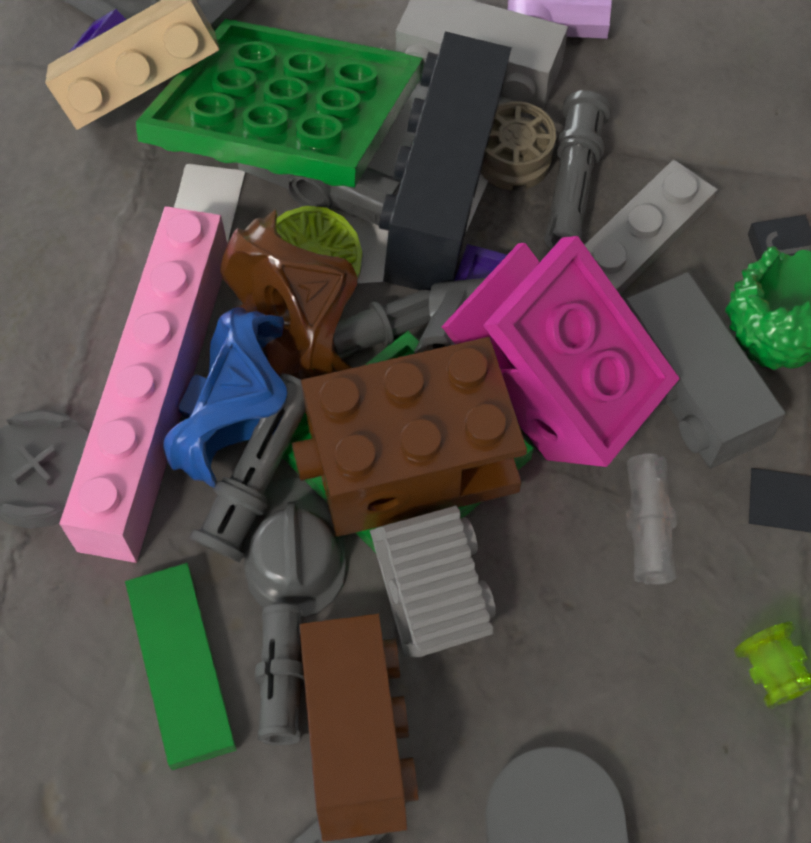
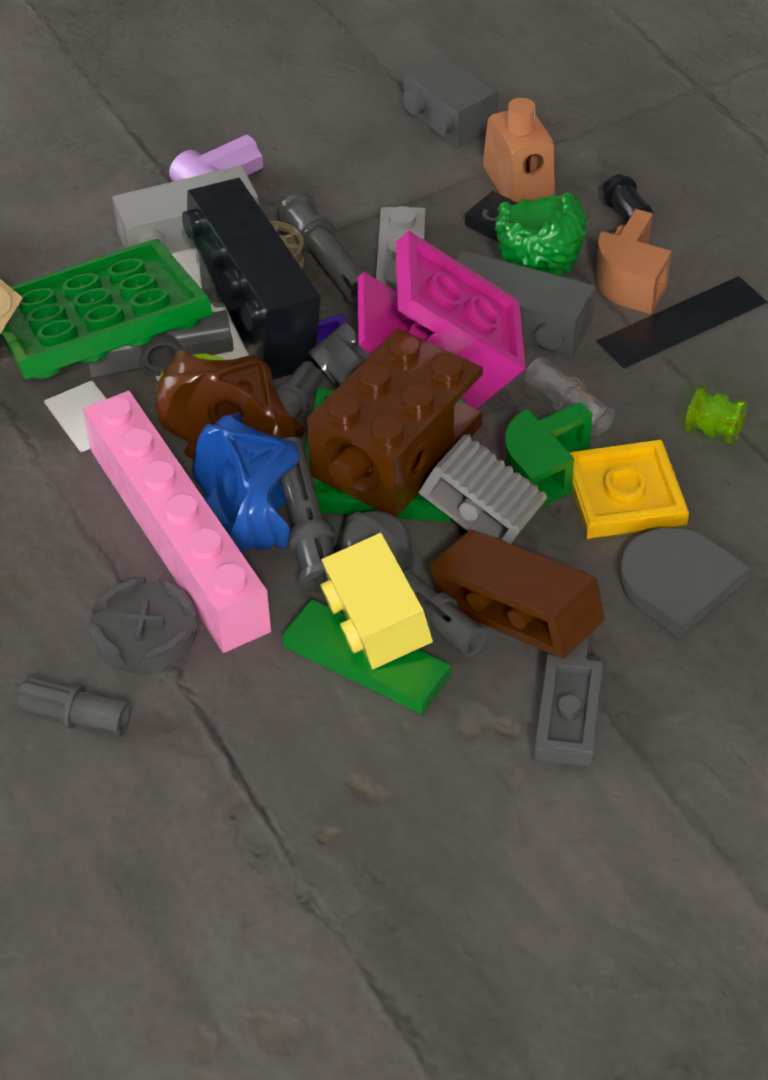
camera: 40 degrees left, 15 degrees down
none -> light yellow brick [320,533,433,670]
none -> green brick [504,402,593,508]
none -> yellow tile [569,439,689,539]

